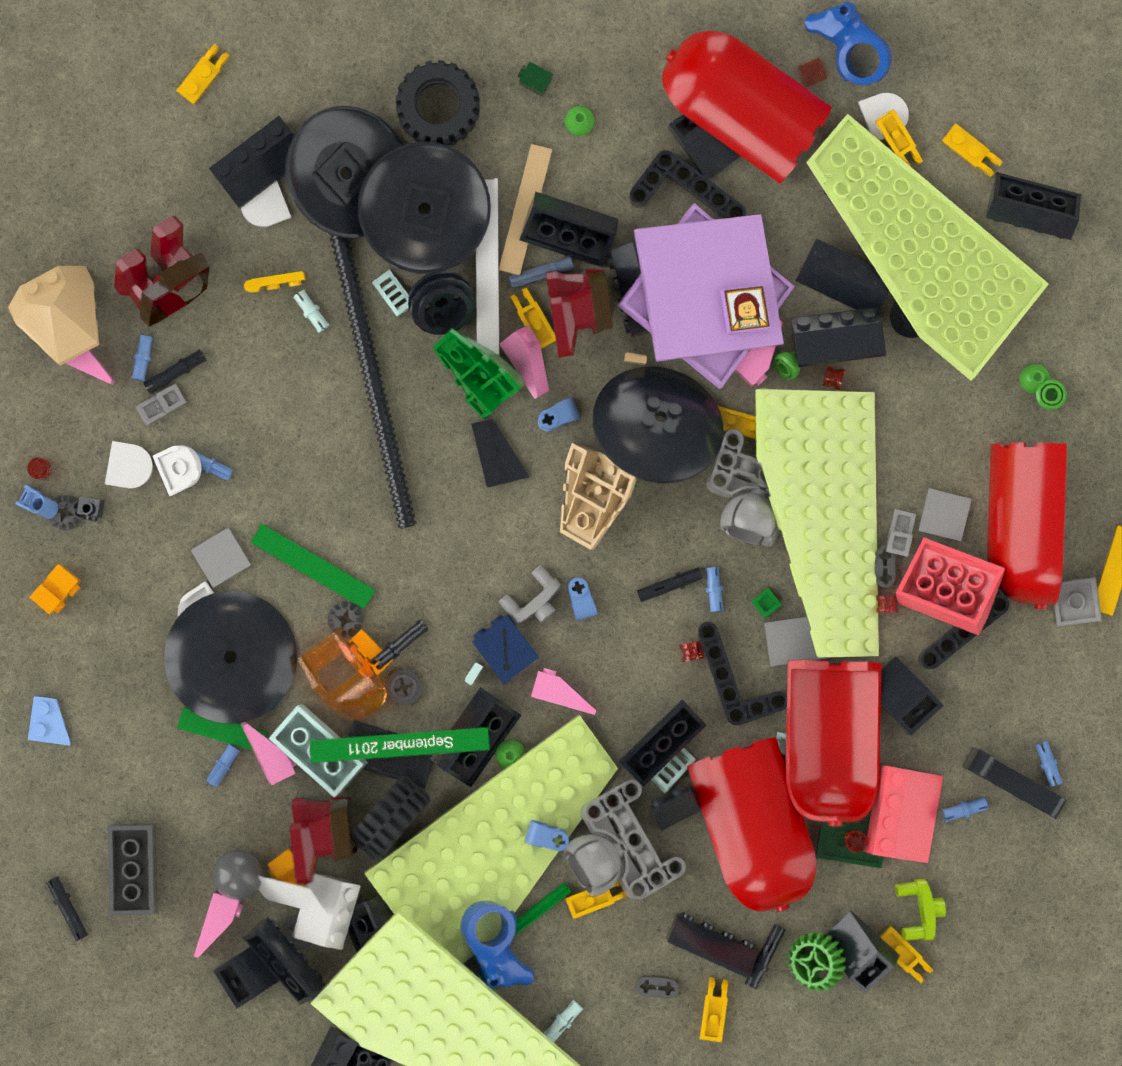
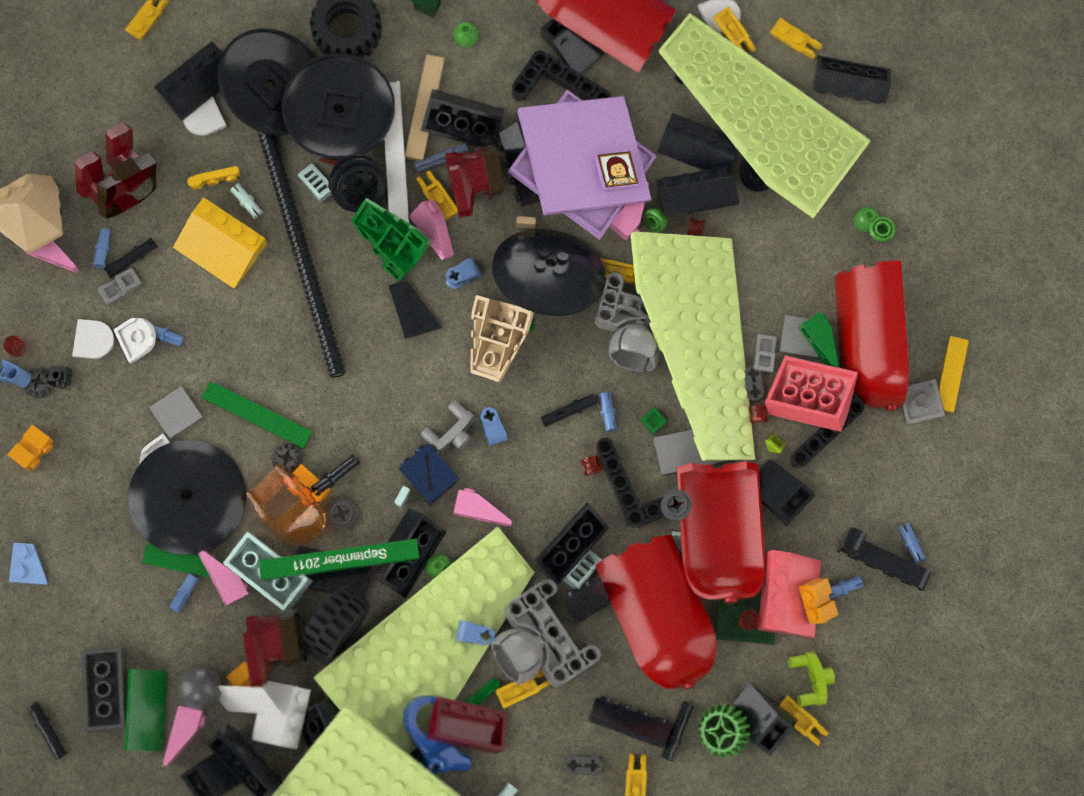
camera: 10 degrees left, 10 degrees down
none -> green tile [124,669,167,751]
none -> yellow slope [173,197,267,289]
none -> dark red slope [427,697,507,754]
none -> dark grey gear [661,490,692,521]
none -> lime slope [765,433,787,454]
none -> green slope [798,311,839,368]
none -> light orange brick [799,578,838,624]

